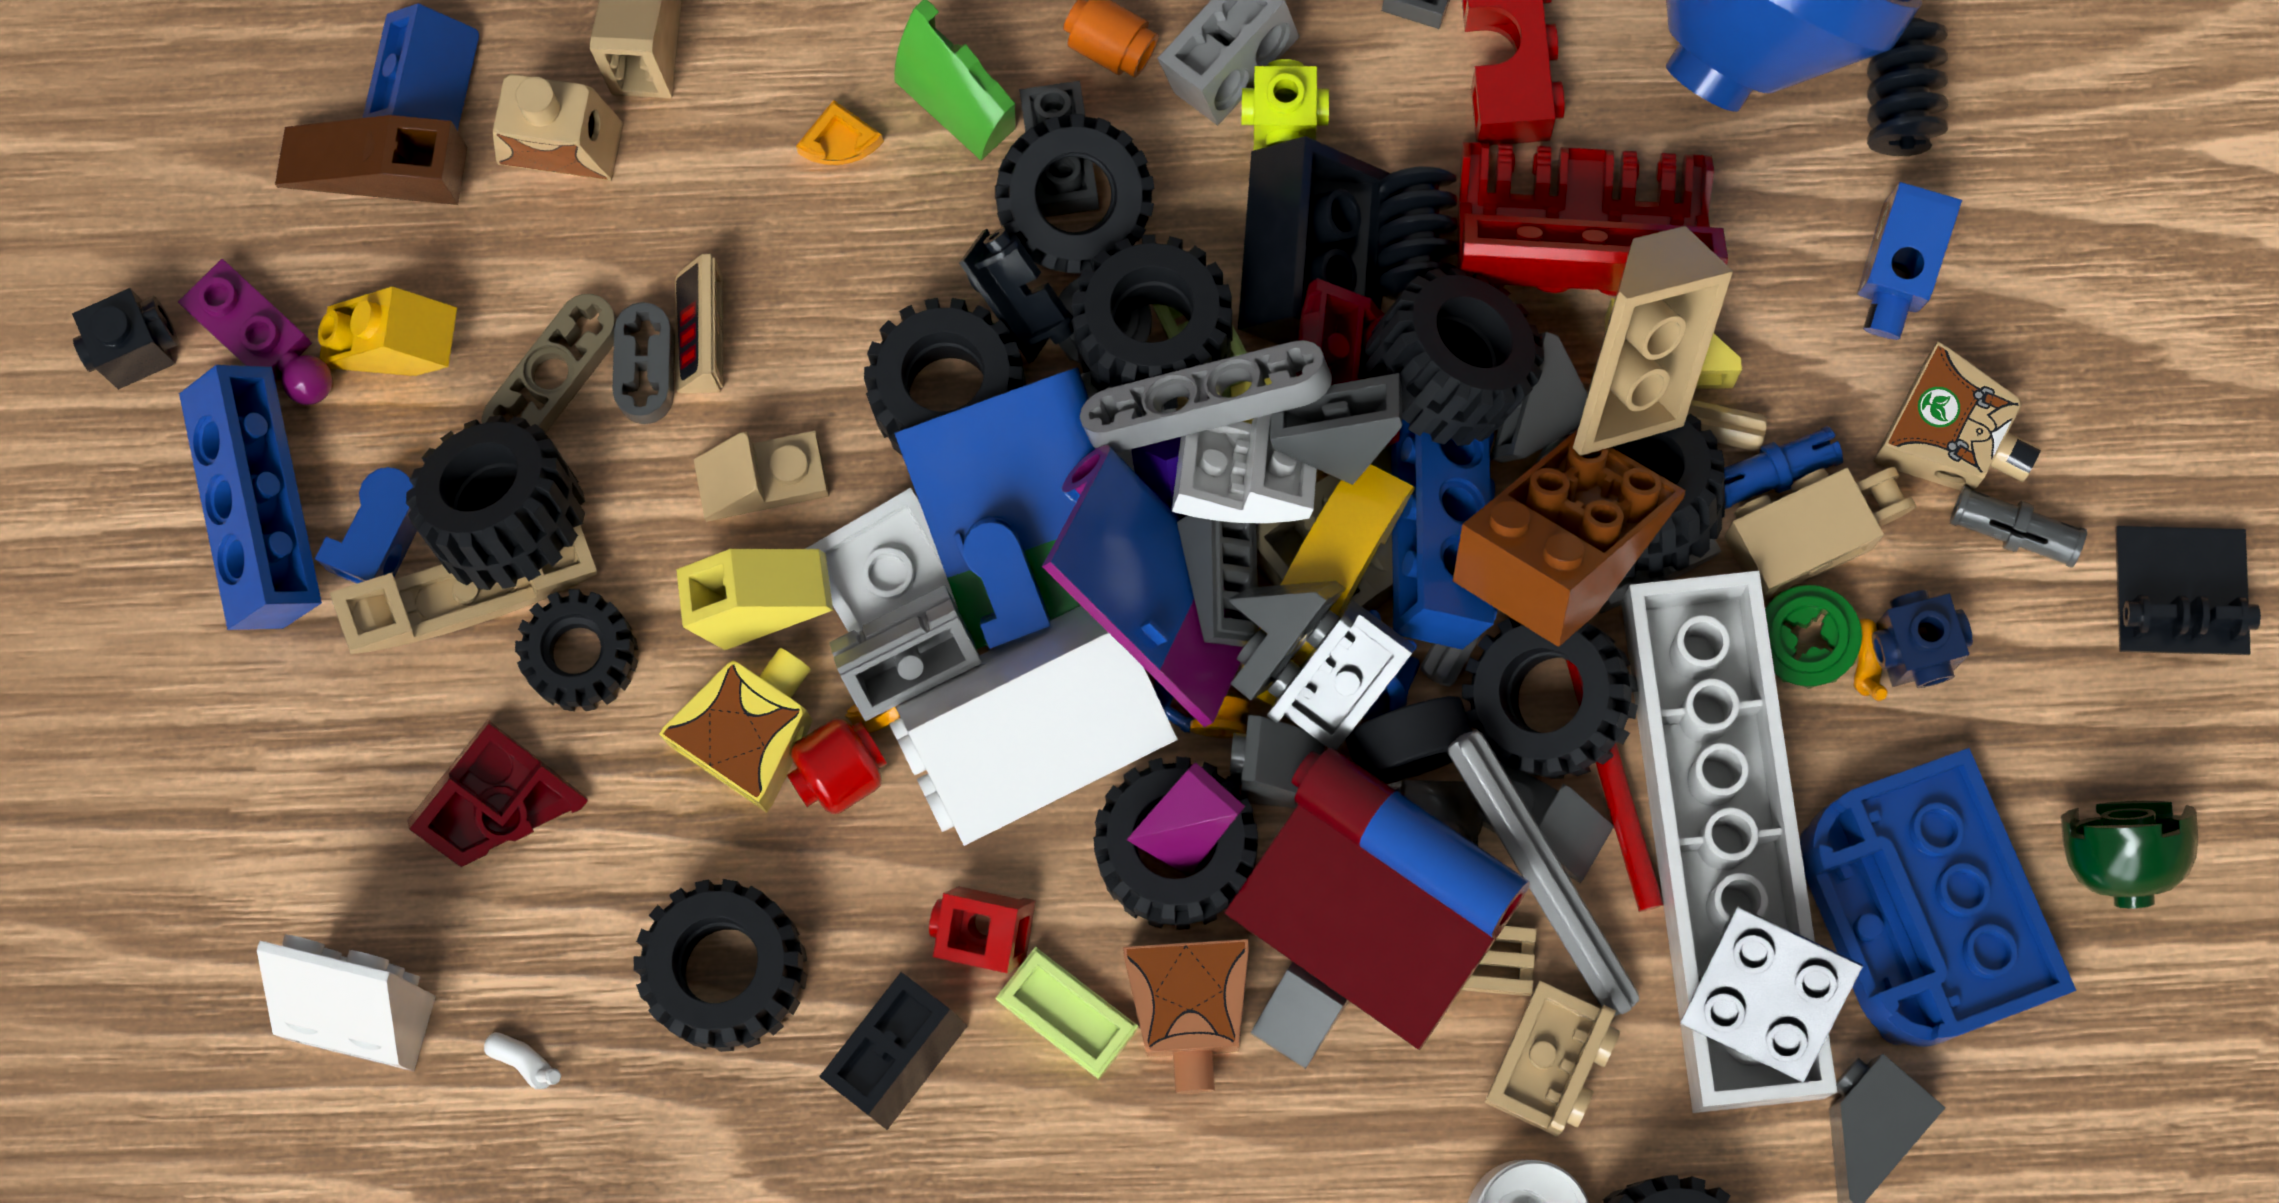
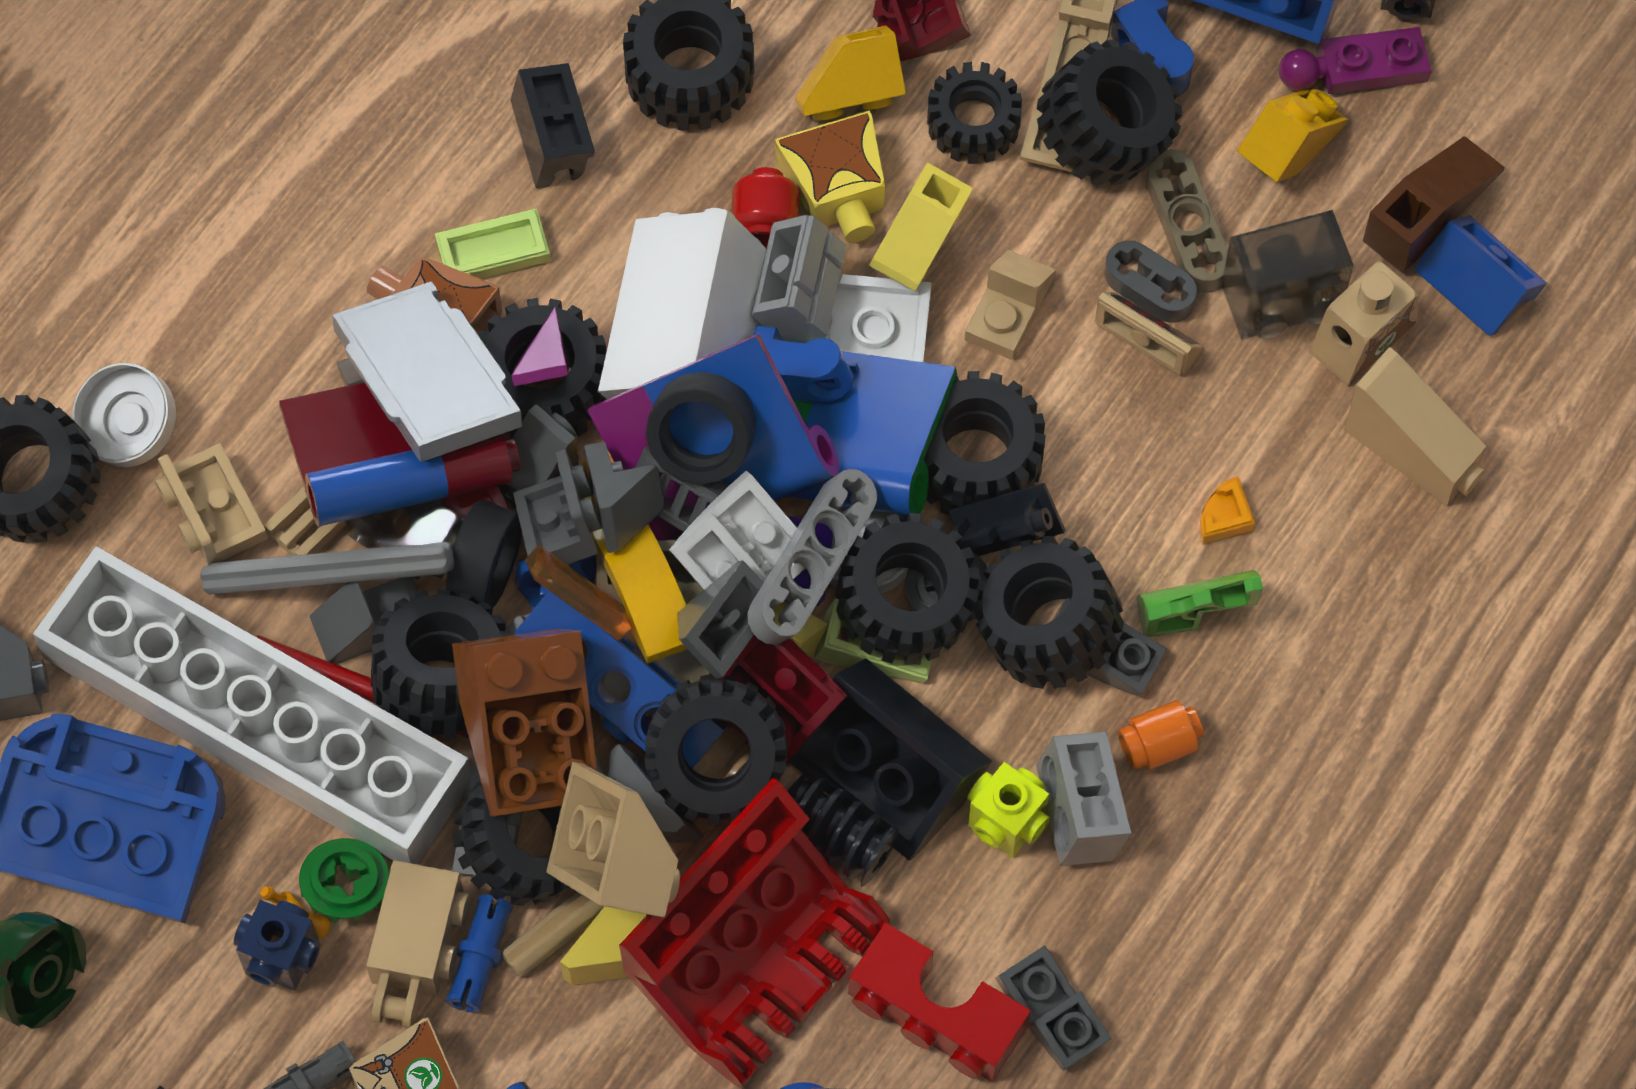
camera: 120 degrees right, 10 degrees down
red brick [929,886,1036,973] -> none
hinge [1680,906,1863,1083] -> none
none -> piece [332,281,522,462]
none -> clear orange tile [525,546,632,641]
none -> black tyre [645,372,756,485]
none -> yellow slope [795,26,906,121]
none -> clear smoke brick [1222,210,1354,340]

